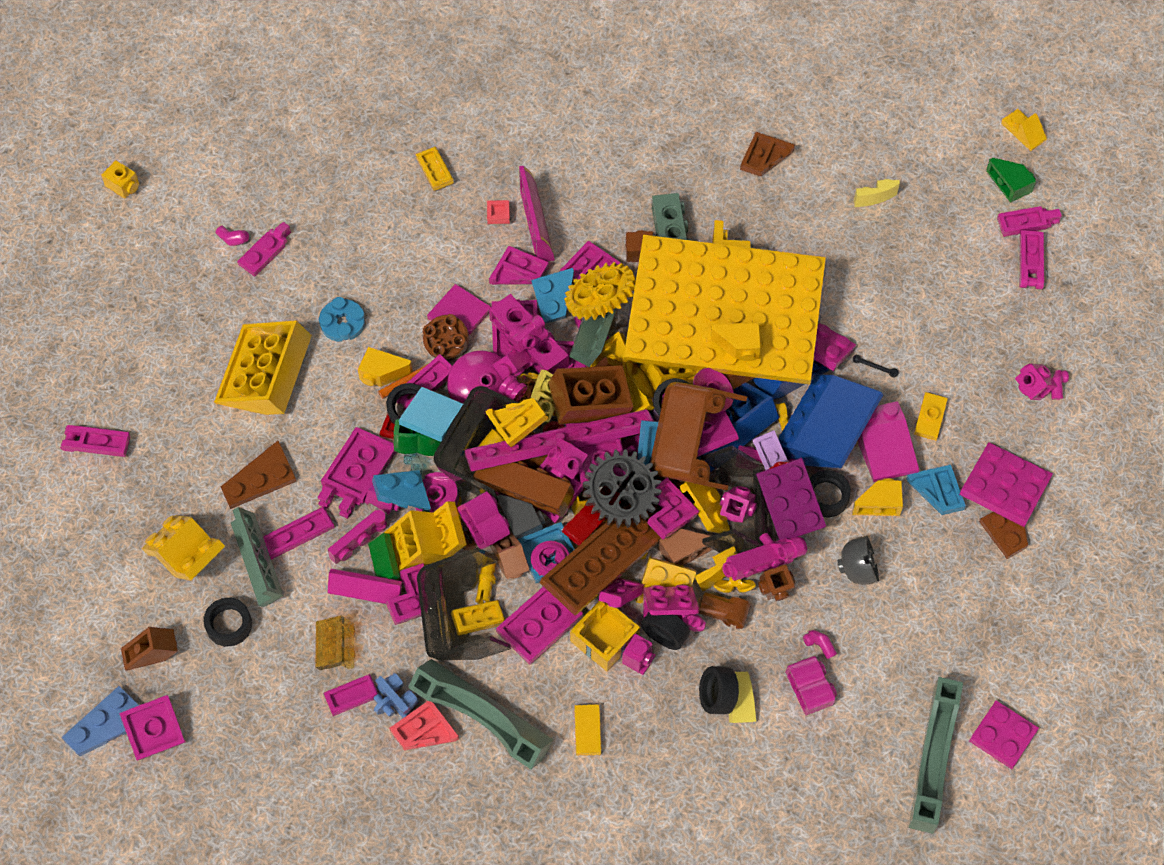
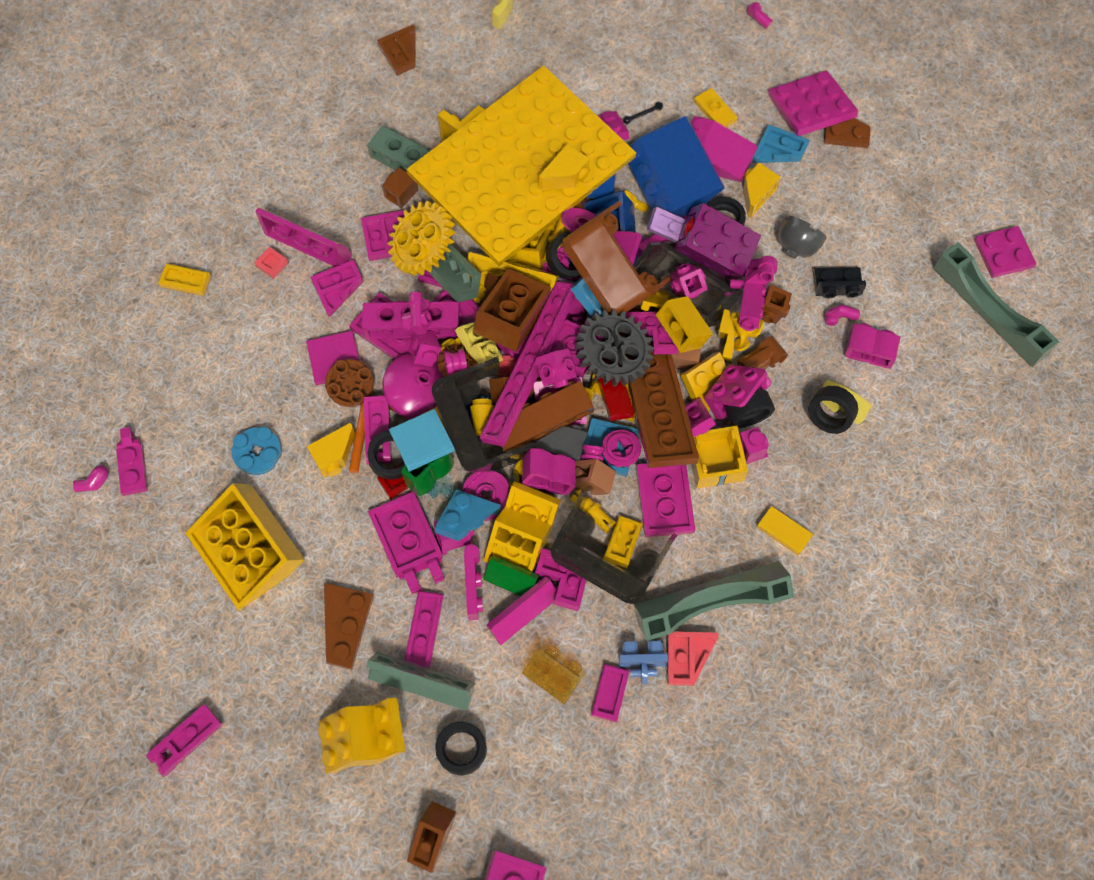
camera: 50 degrees left, 5 degrees up
yellow wing [485,398,549,447] -> none
dark azure wing [531,268,574,324] -> none
dark pink brick [1015,363,1057,400] -> none
none -> dark pink bush [581,445,605,461]
none -> yellow brick [656,296,713,353]
none -> black bracket [813,267,866,299]

